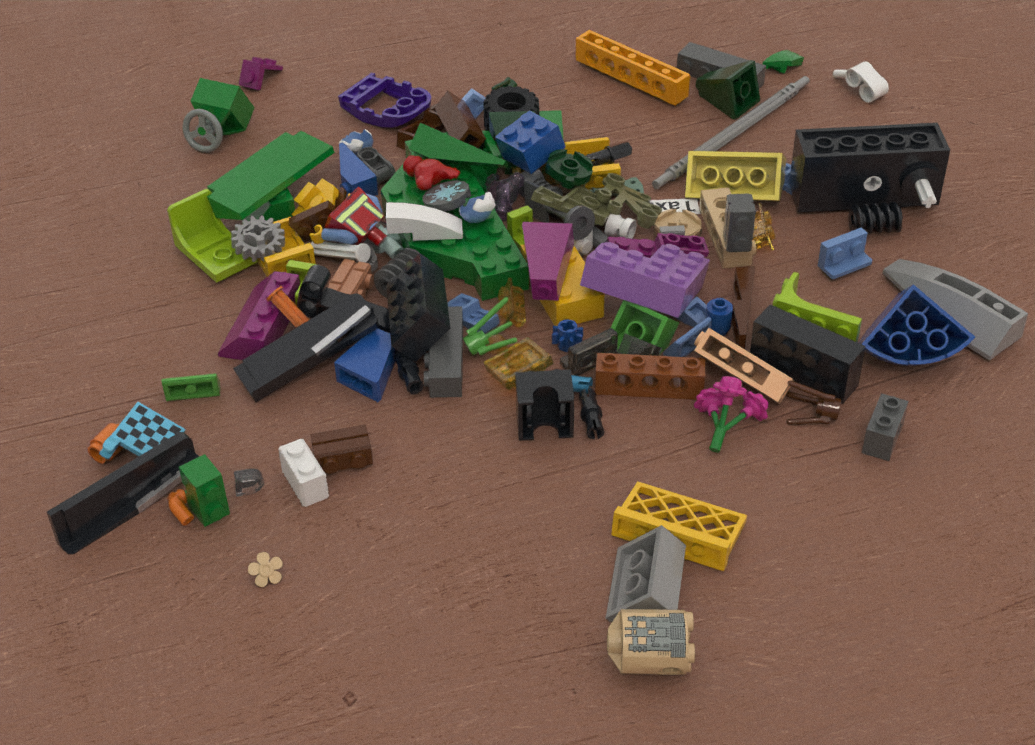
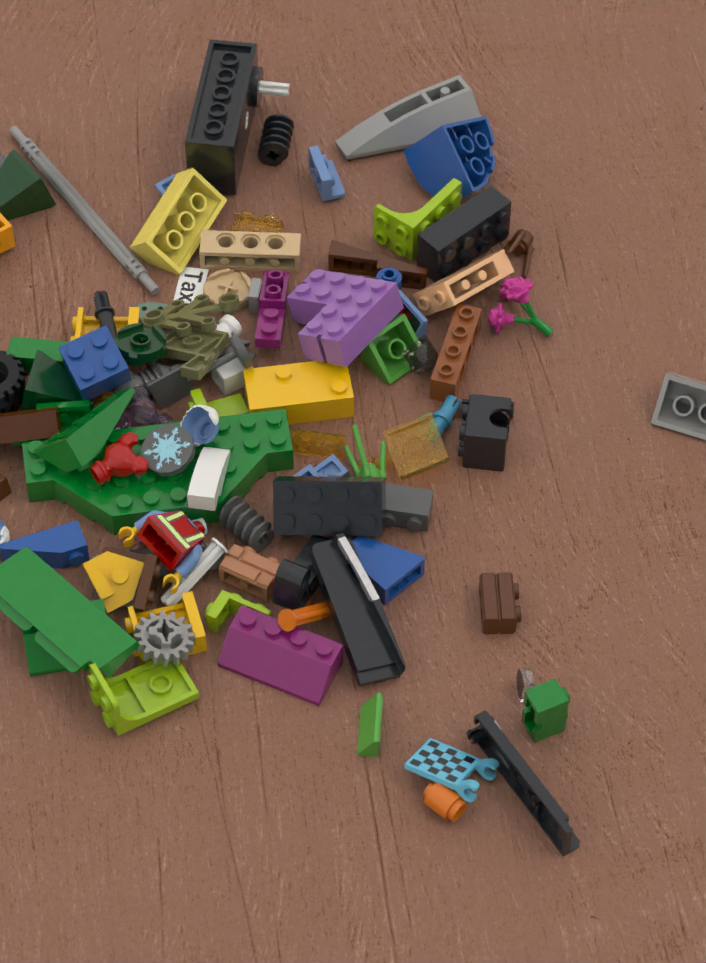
camera: 80 degrees left, 10 degrees up
orange arm [168,489,194,526] -> none
tan plant [248,552,283,587] -> none
white brick [278,439,329,507] -> none
dark grey piece [358,147,396,187] -> none
black pin [394,350,424,394] -> none
magenta slope [522,222,574,301] -> none
blue gear [552,319,583,352] -> none
clear smoke bracket [560,328,618,376] -> none
yellow fence [611,481,747,571] -> none
dark grey brick [723,193,756,252] -> none
white beam [833,62,889,103] -> none
dark grey brick [862,393,909,461] -> none

